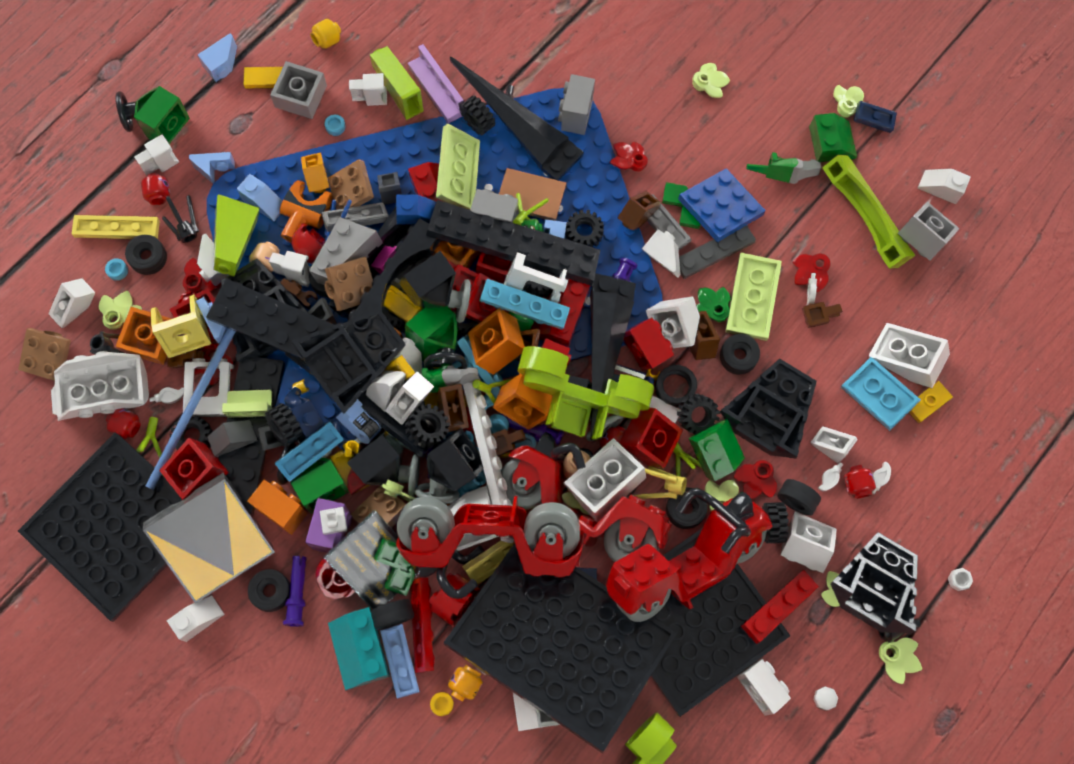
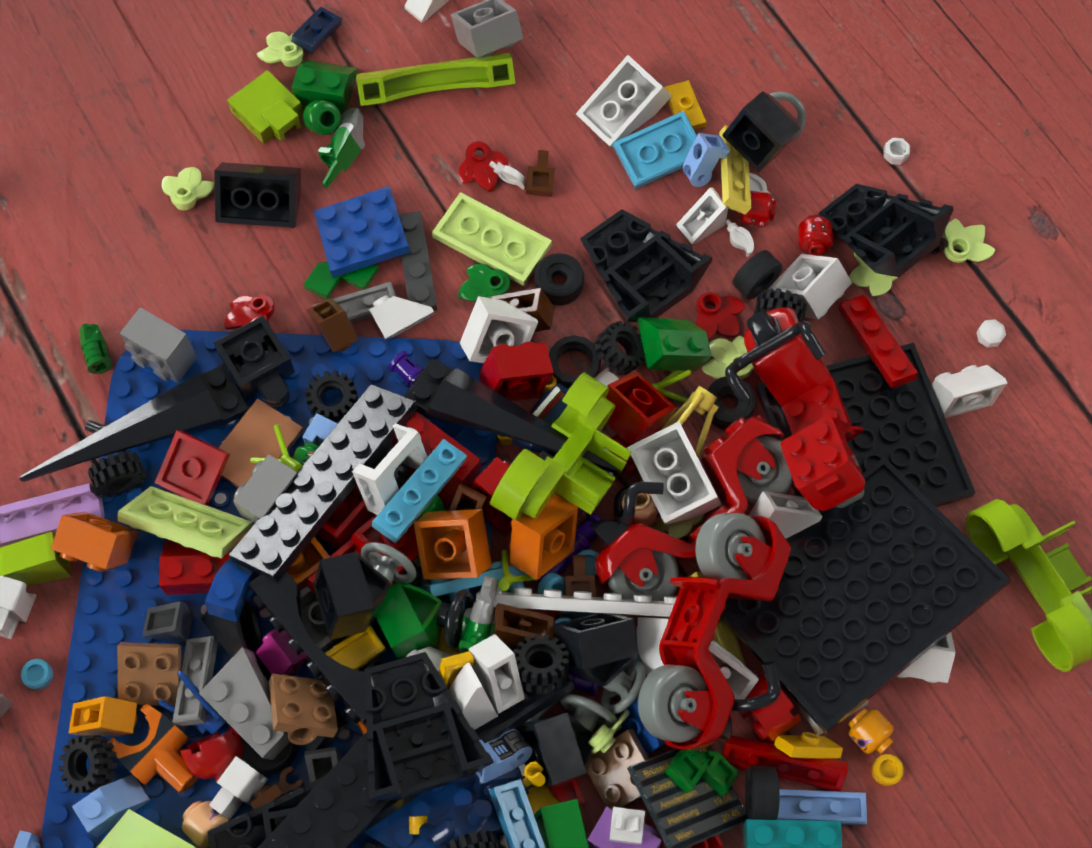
camera: 70 degrees left, 5 degrees down
none -> orange brick [51,511,138,572]
none -> black tyre [59,735,117,794]
none -> green hinge [79,324,113,374]
none -> red plate [154,430,230,506]
none -> black brick [213,316,295,408]
none -> black slope [214,162,301,228]
none -> lime piece [227,70,303,144]
none -> green head [303,100,341,135]
none -> light blue leg [683,133,730,187]
none -> white slope [709,641,759,699]
none -> light yellow plate [719,125,751,215]
none -> black piece [722,91,806,172]
none -> white slope [749,491,822,539]
none -> yellow plate [774,732,843,759]
none -> red head [798,215,833,256]

